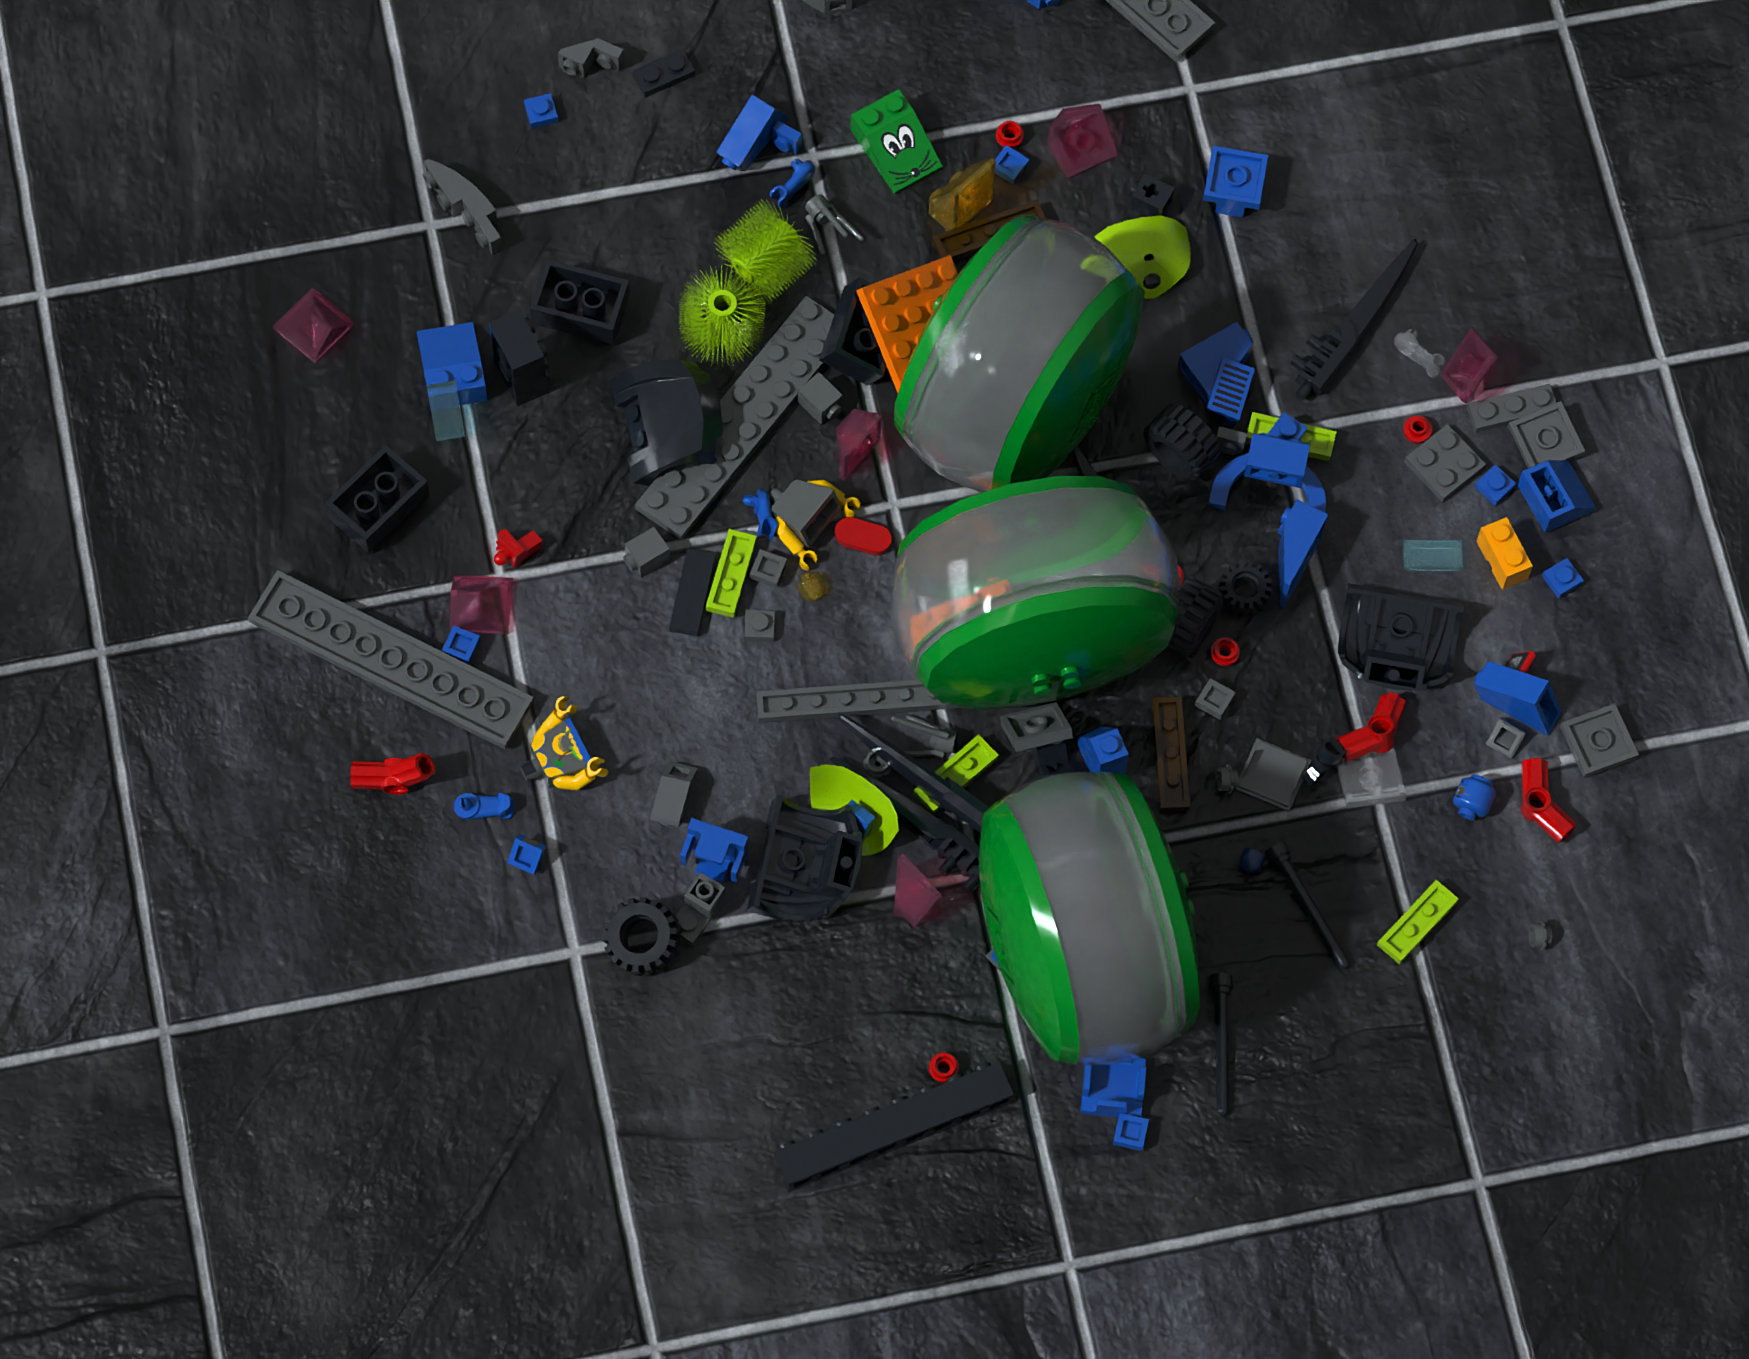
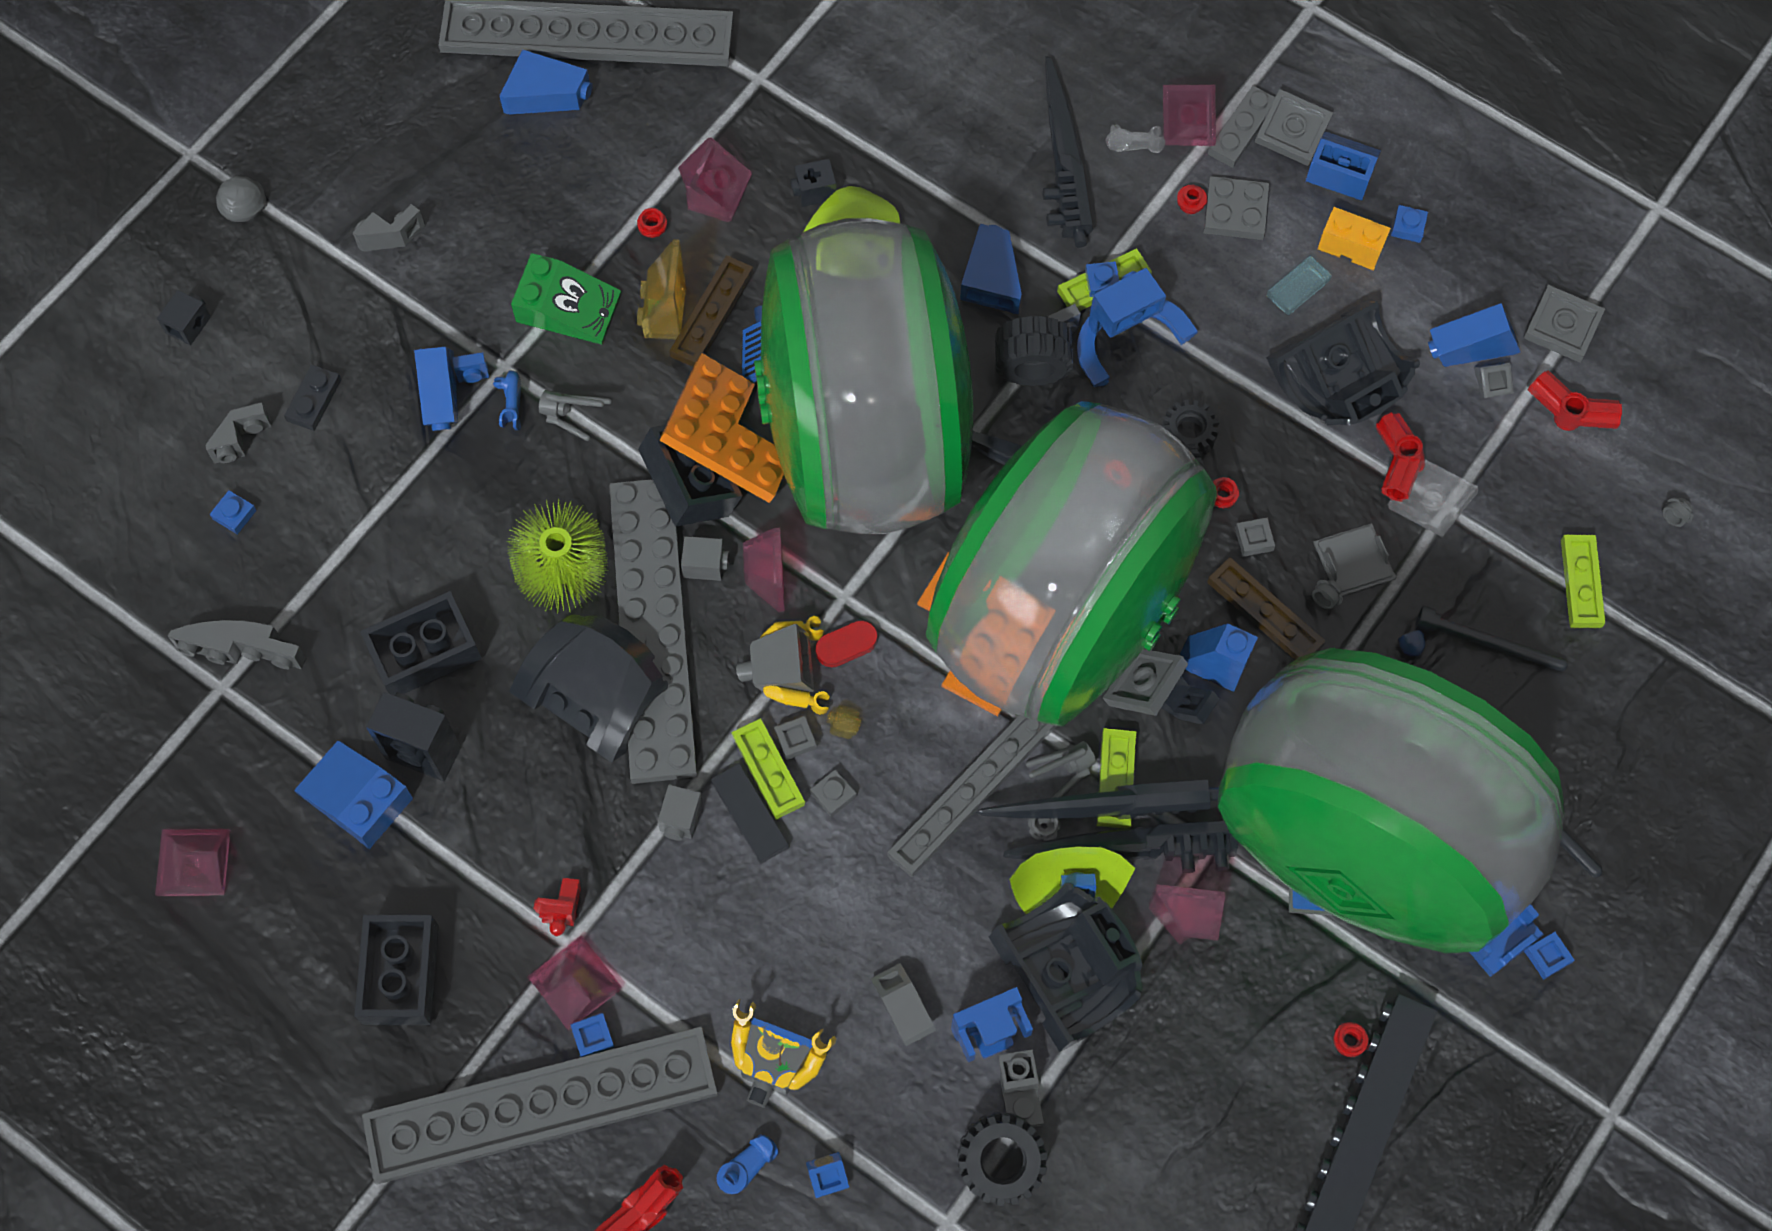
camera: 40 degrees left, 0 degrees up
clear light blue tile [427,380,465,441] -> none
lime piece [714,199,815,303] -> none
blue piece [743,489,778,541] -> none
blue plate [990,145,1030,185] -> none
blue panel [1203,146,1268,217] -> none
blue panel [1206,357,1255,428] -> none
blue slope [1277,499,1328,608] -> none
black piece [1302,737,1347,787] -> none
blue head [1453,774,1496,821] -> none
blue plate [1474,465,1516,506] -> none
slope [1505,651,1536,673] -> none

